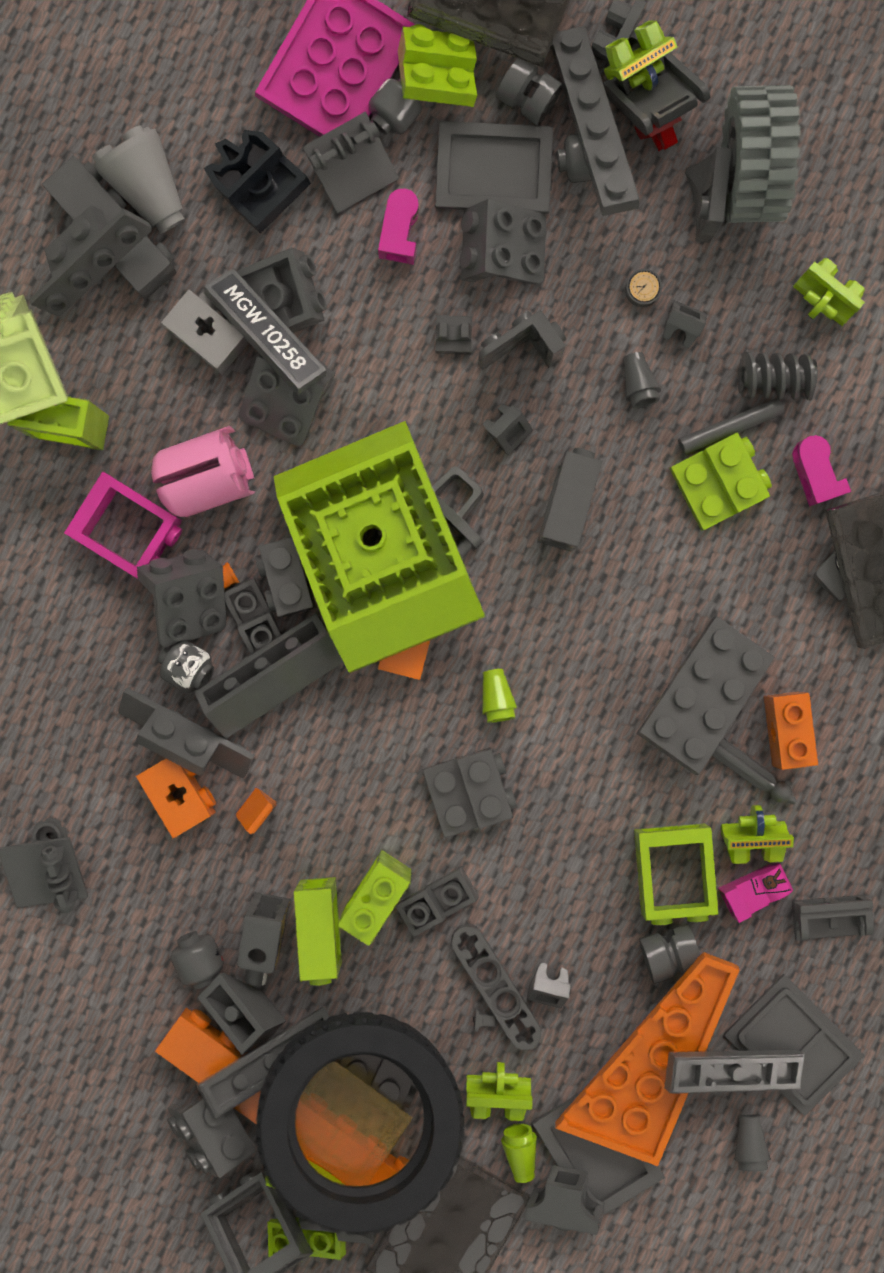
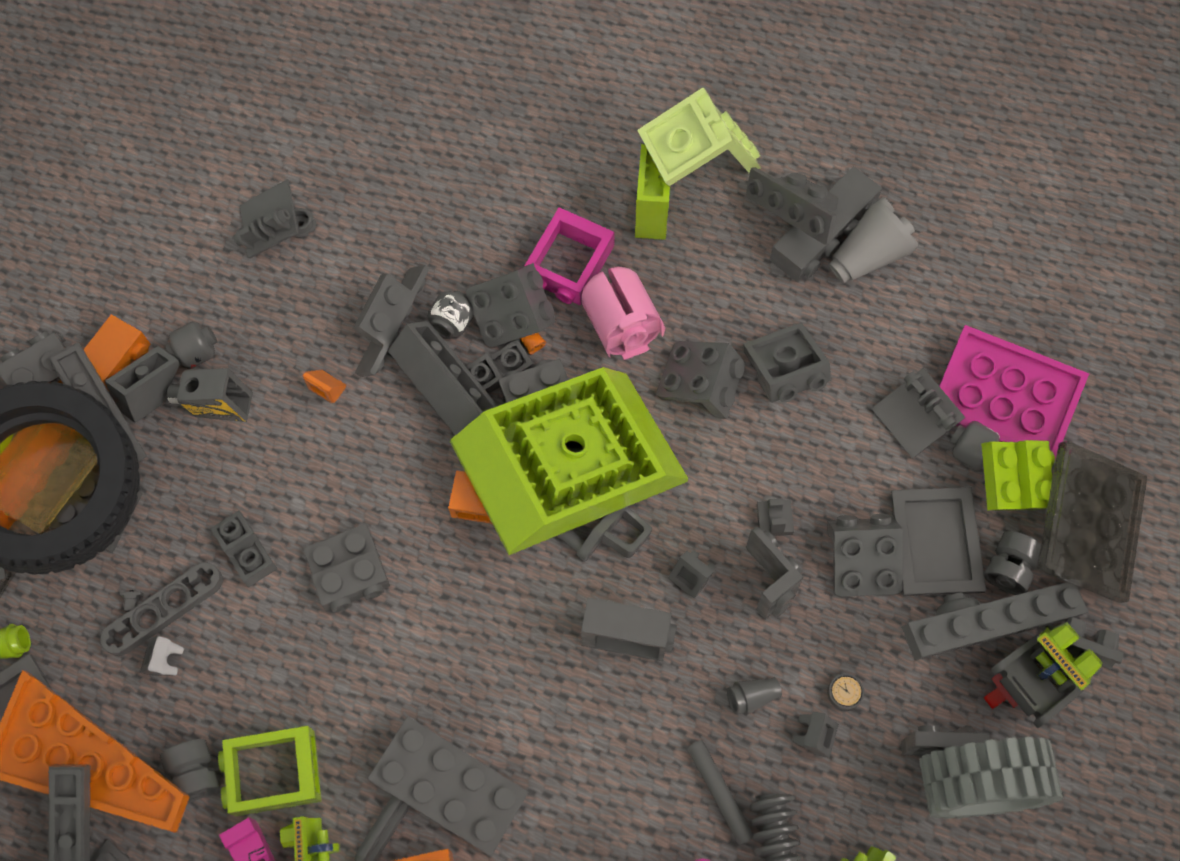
camera: 85 degrees right, 20 degrees down
orange brick [136,758,216,839] -> none
light grey brick [161,289,249,375] -> none
black plate [204,130,311,234] -> none
tile [204,269,327,395] -> none
lime window [294,877,342,986] -> none
lime window [337,850,412,946] -> none
dark pink leg [378,189,419,265] -> none
lime hips [466,1062,533,1121] -> none
lime cone [482,669,517,723] -> none
lime plate [669,432,772,531] -> none

